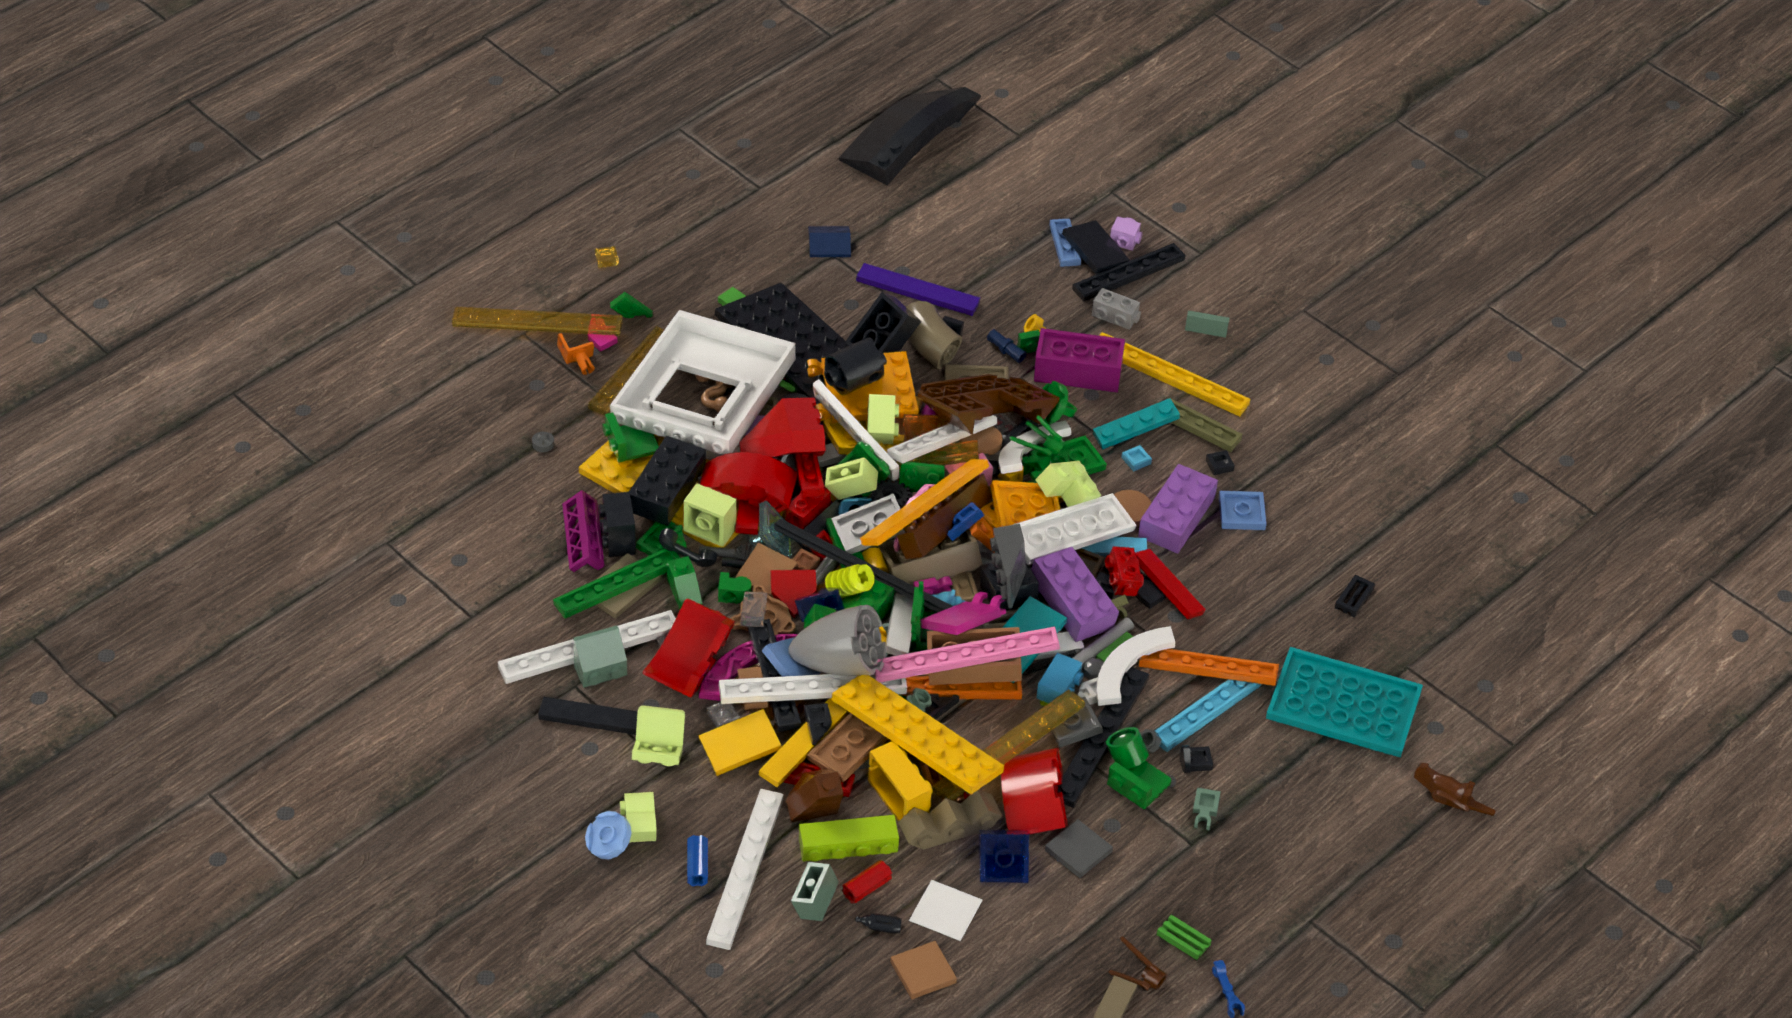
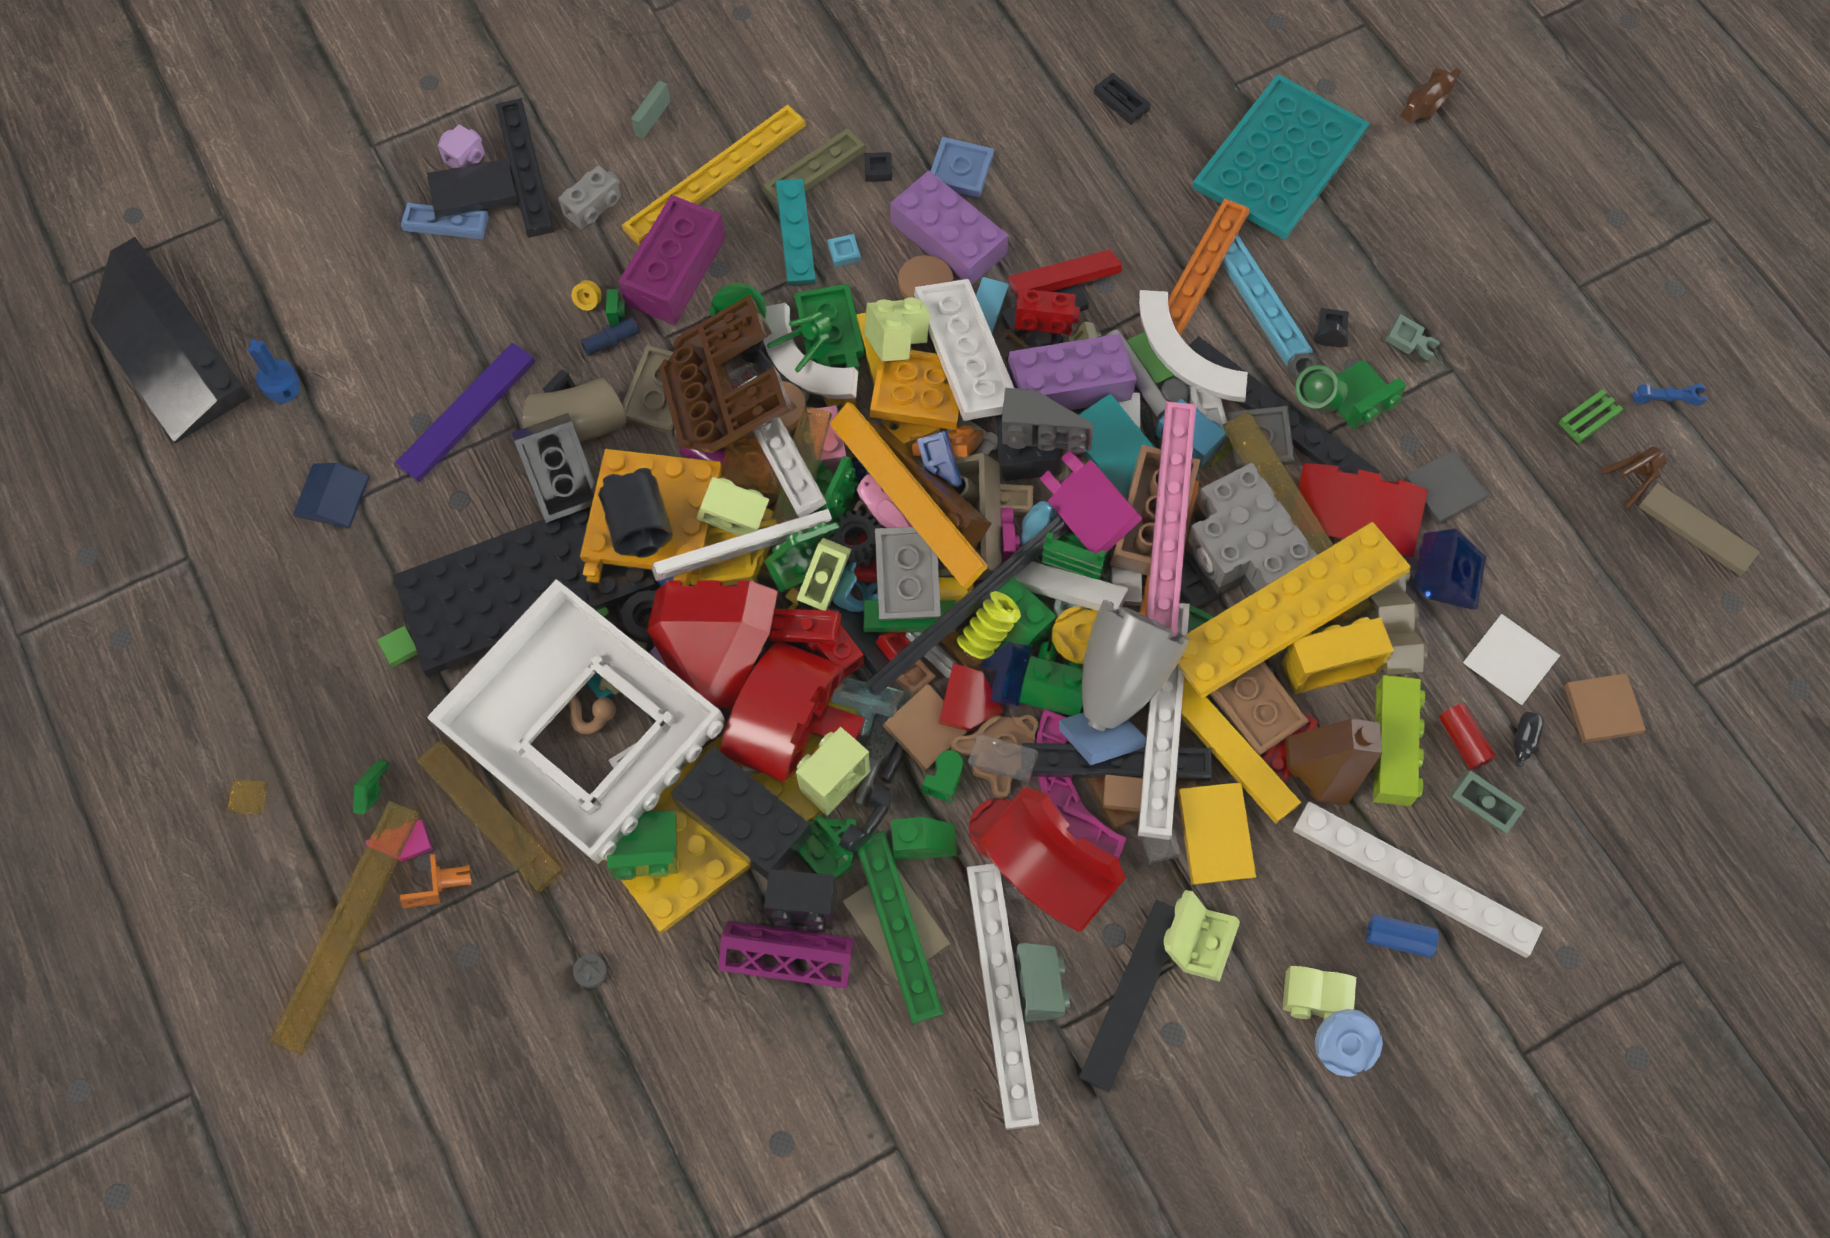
camera: 70 degrees left, 20 degrees up
black tile [804,703,832,745] -> none
sand green plate [906,688,932,712] -> none
none -> blue piece [247,339,300,404]
none -> light grey piece [1184,463,1317,596]

